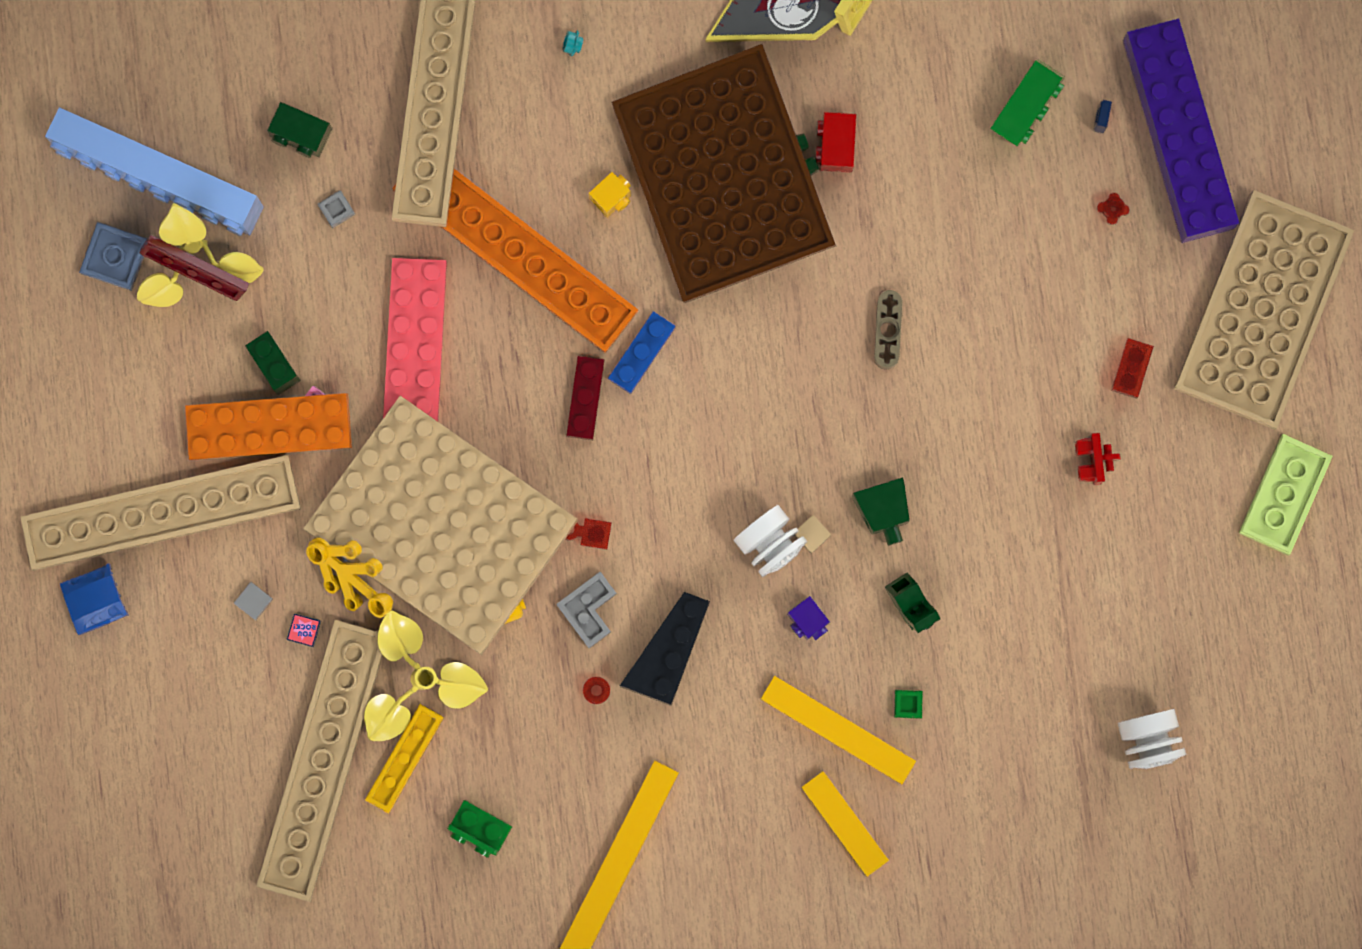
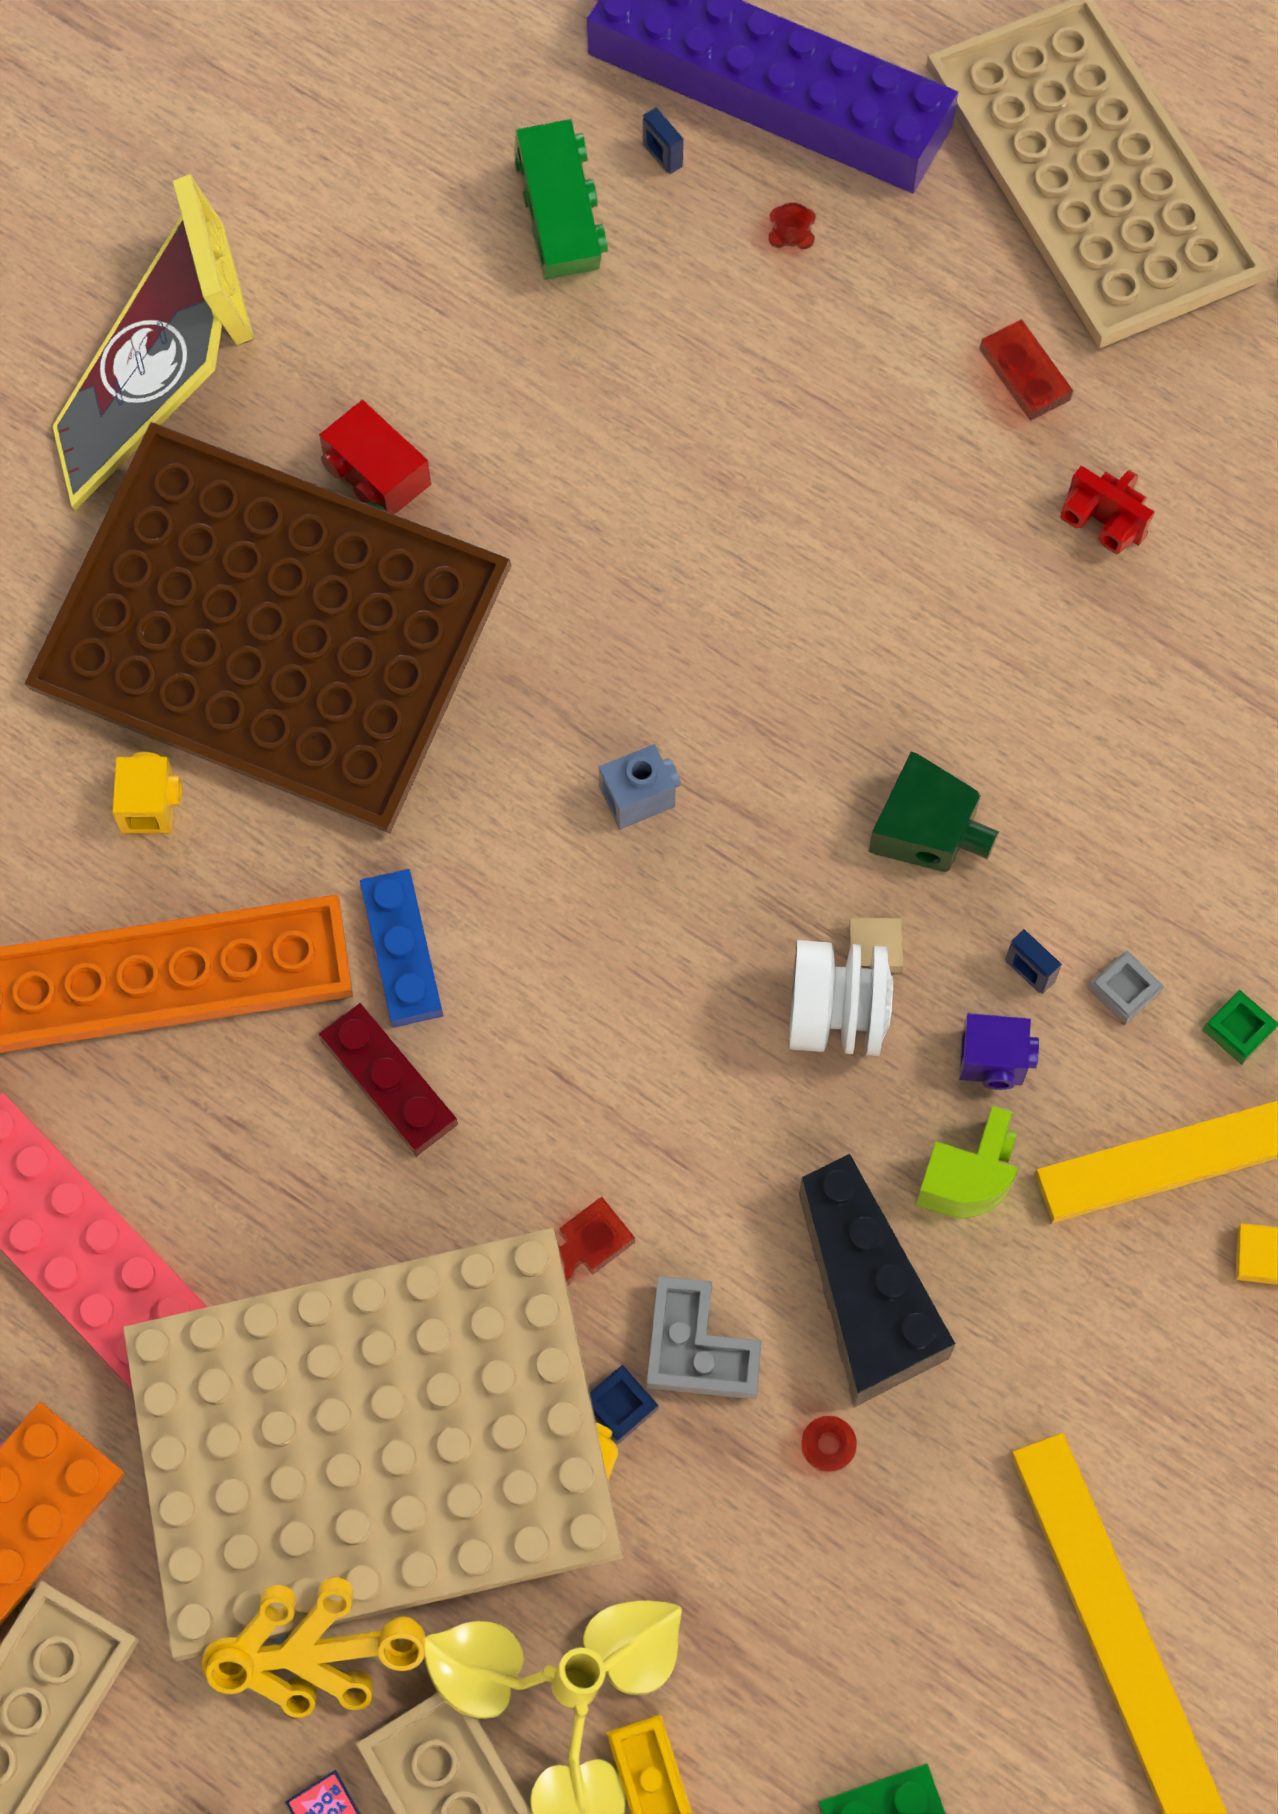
camera: 45 degrees left, 15 degrees down
dark tan beam [874,290,902,370] -> none
dark green brick [885,572,941,633] -> none
none -> dark blue tile [590,1364,659,1445]
none -> sand blue brick [599,744,681,830]
none -> lime brick [916,1106,1019,1218]
none -> dark blue tile [1006,929,1062,994]
none -> light grey tile [1088,950,1164,1025]

